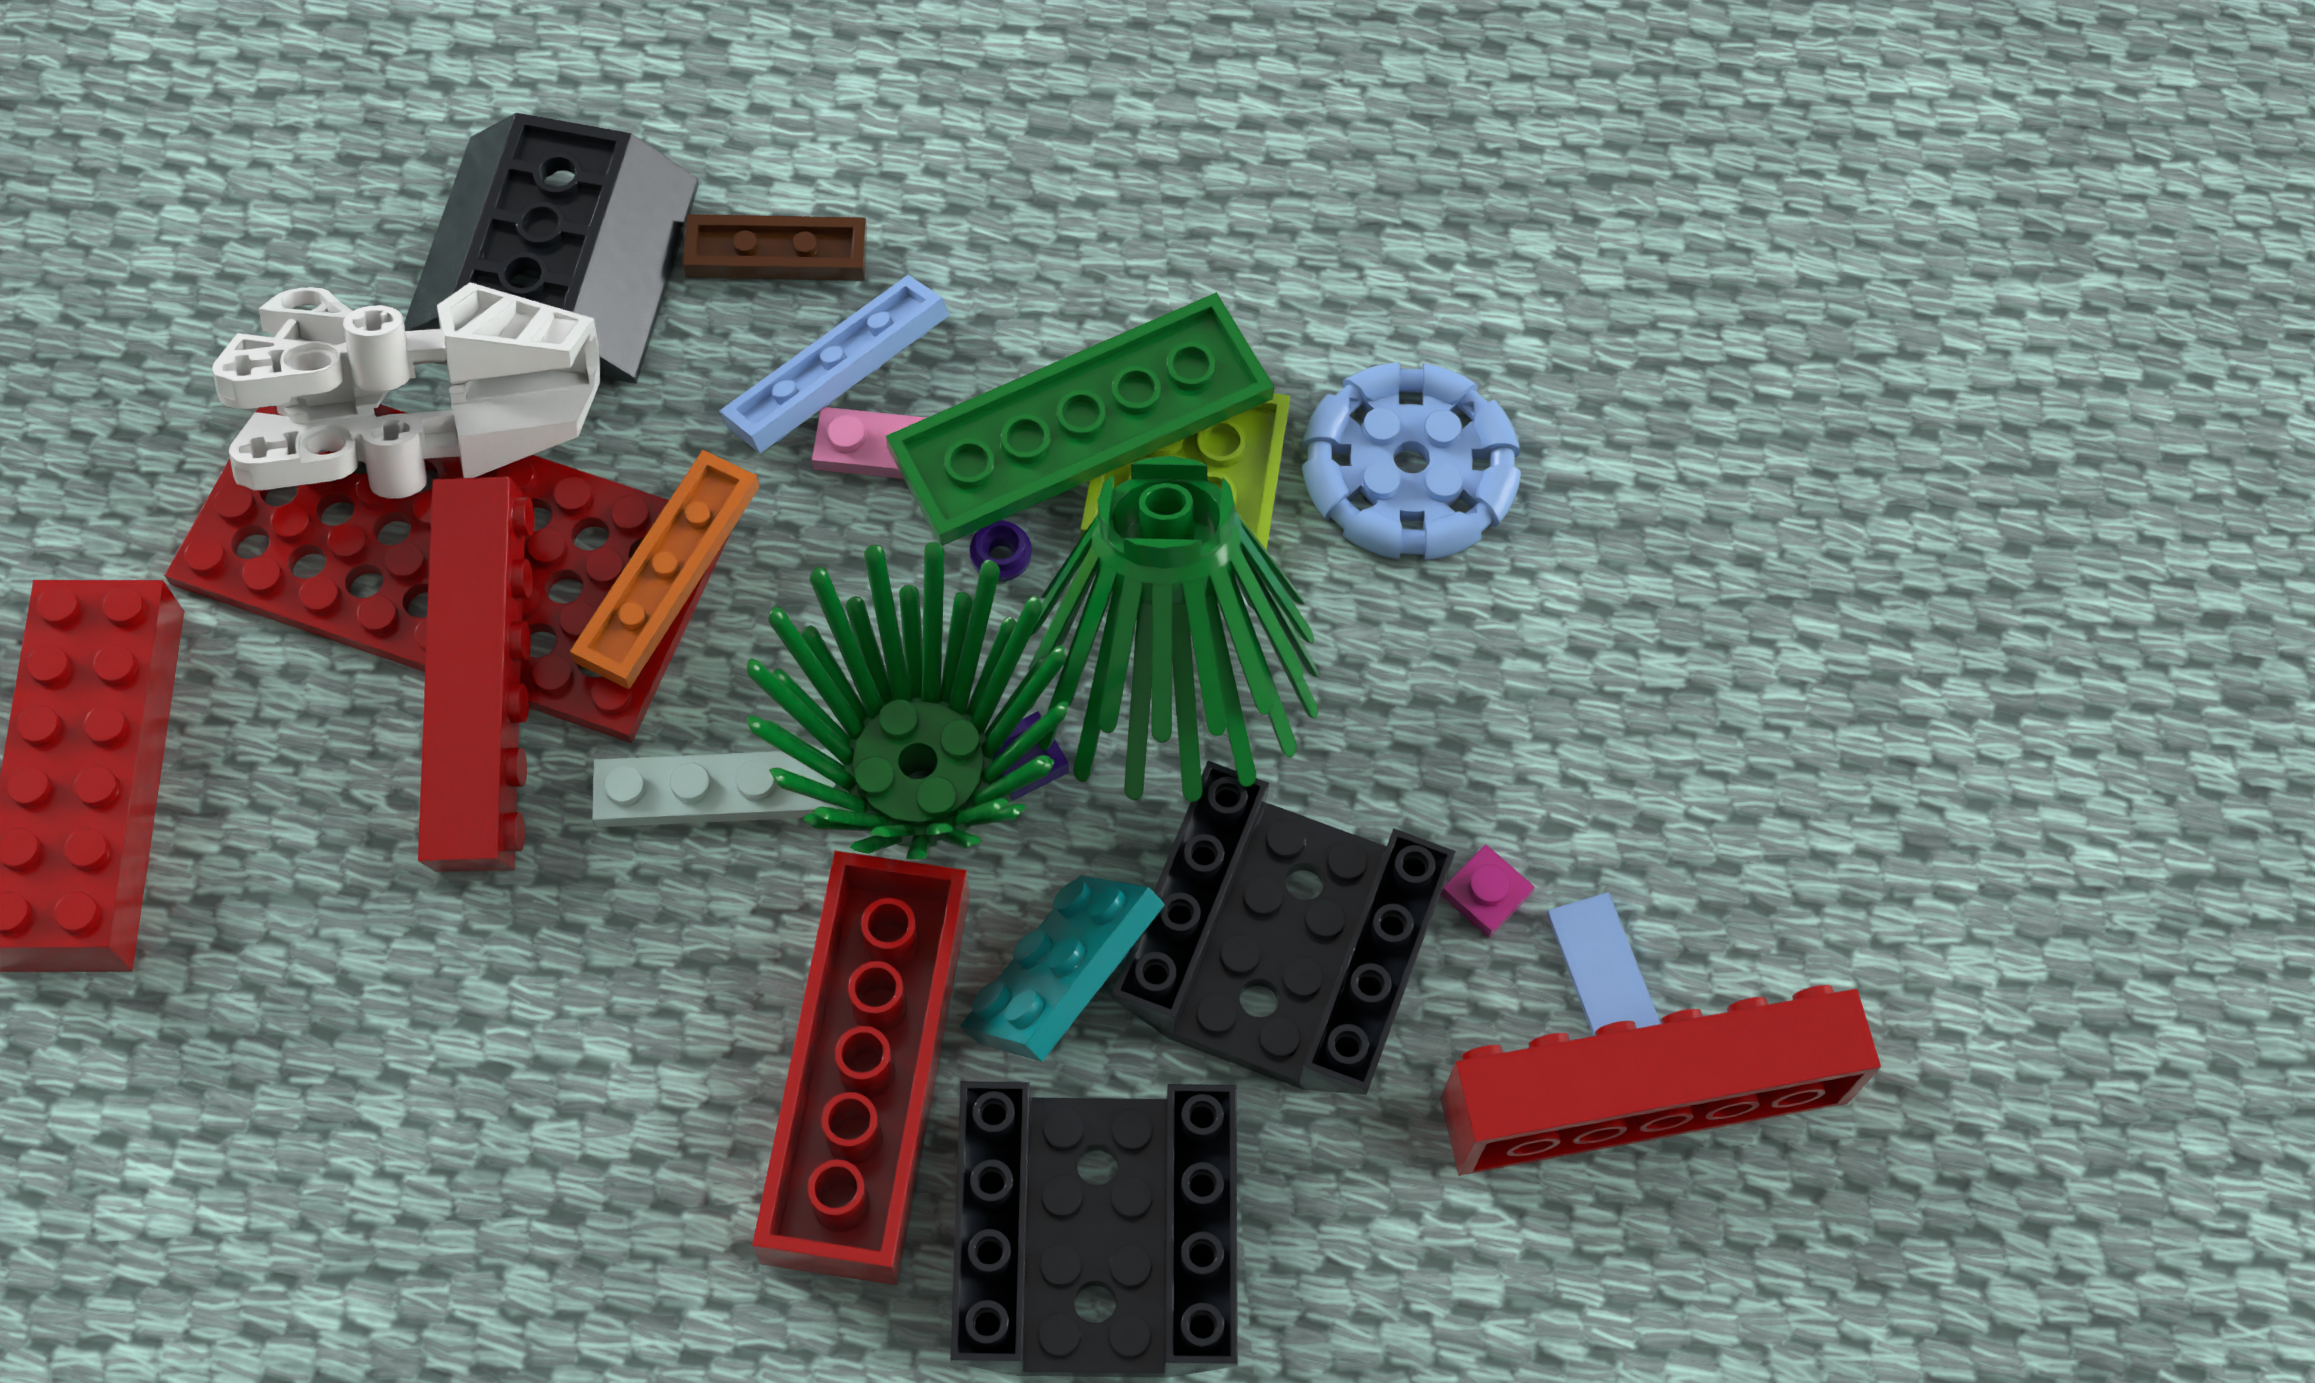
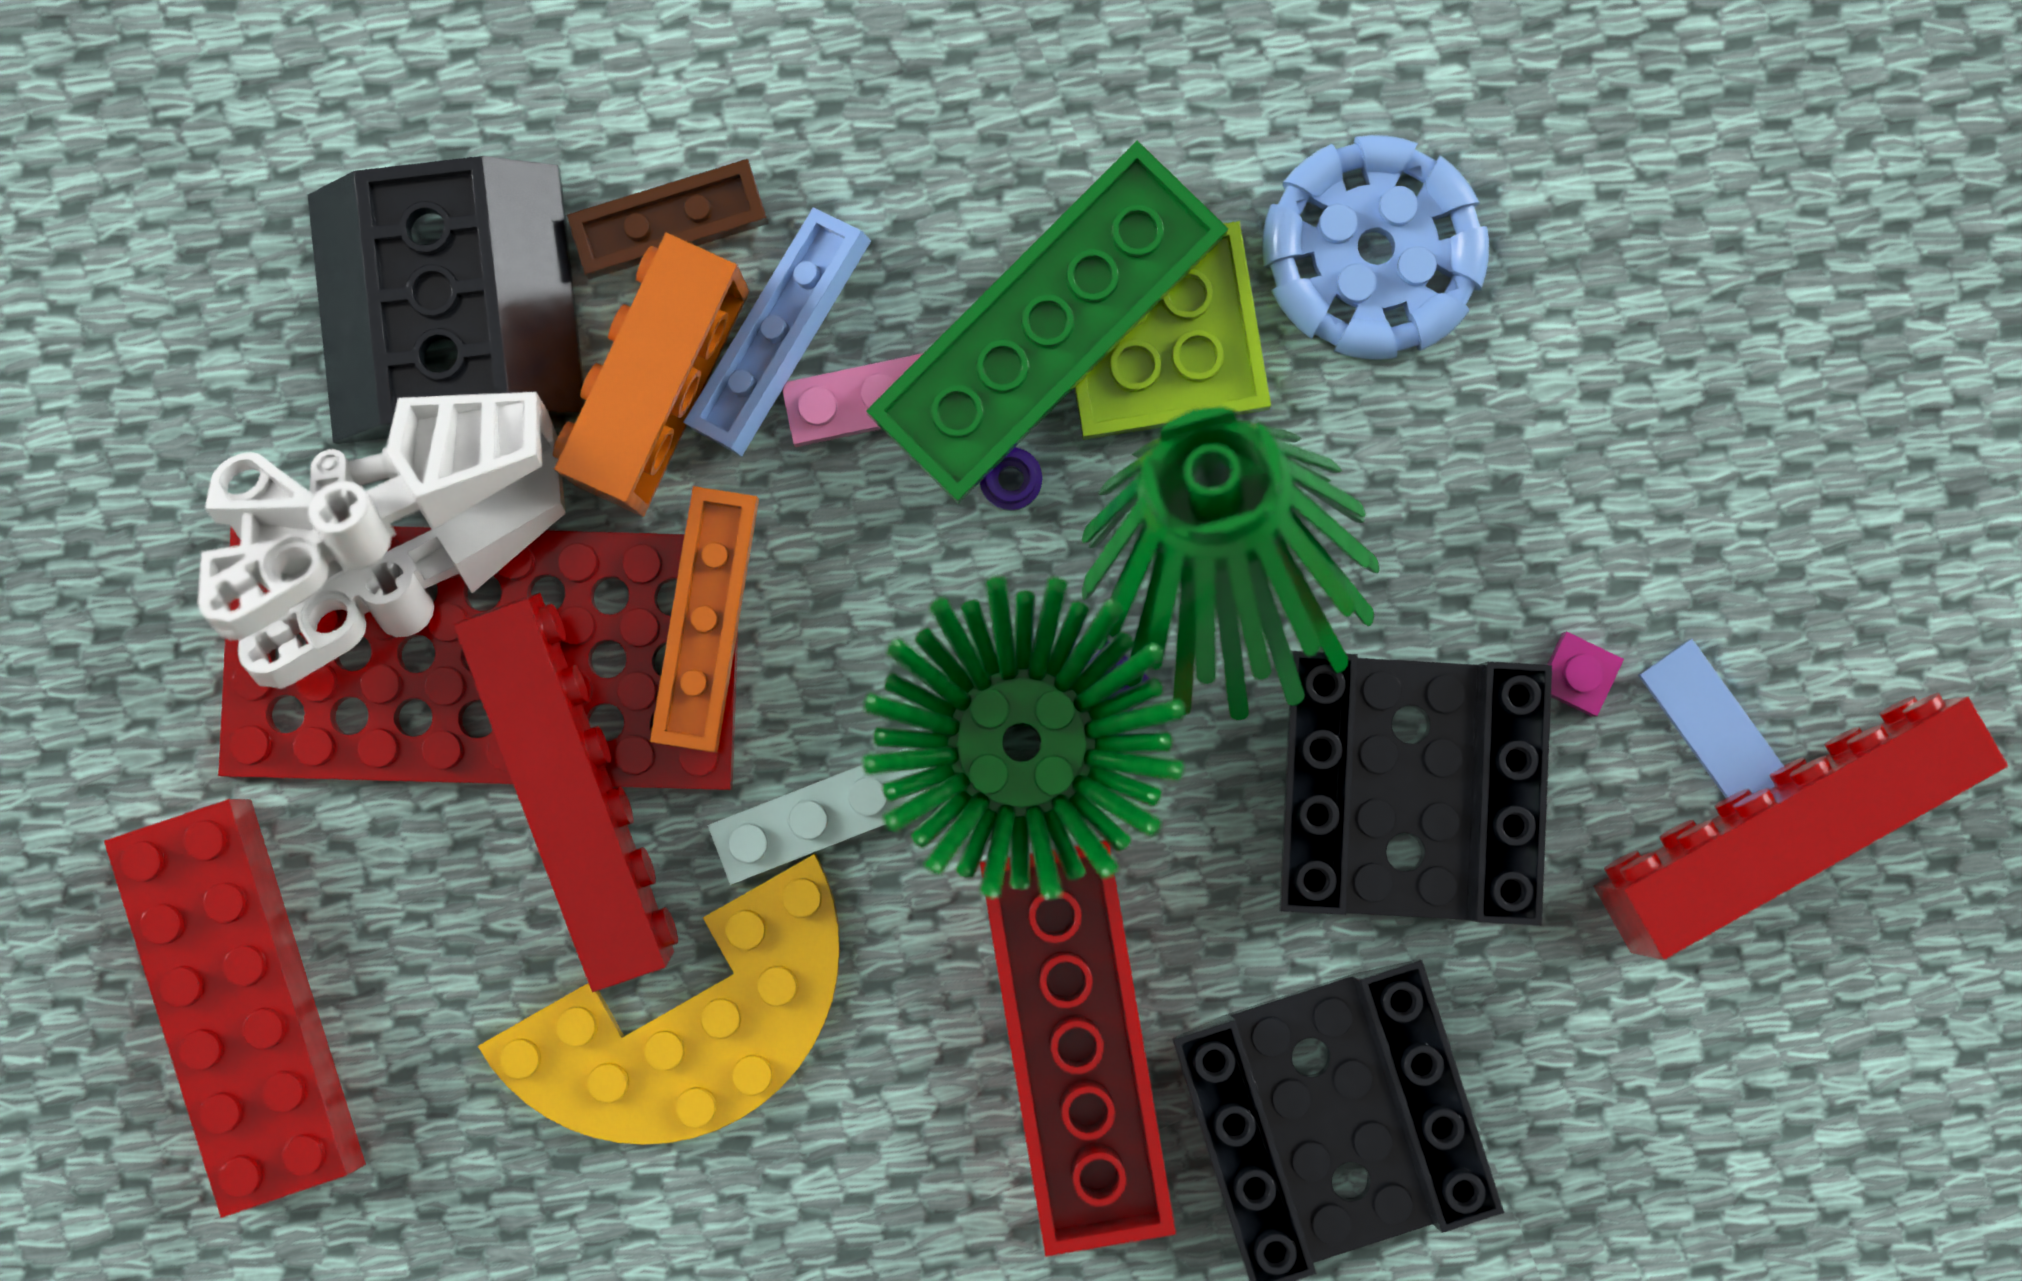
camera: 20 degrees left, 20 degrees up
teal plate [960,875,1165,1062] -> none
none -> yellow plate [477,854,840,1145]
none -> orange brick [553,233,750,517]

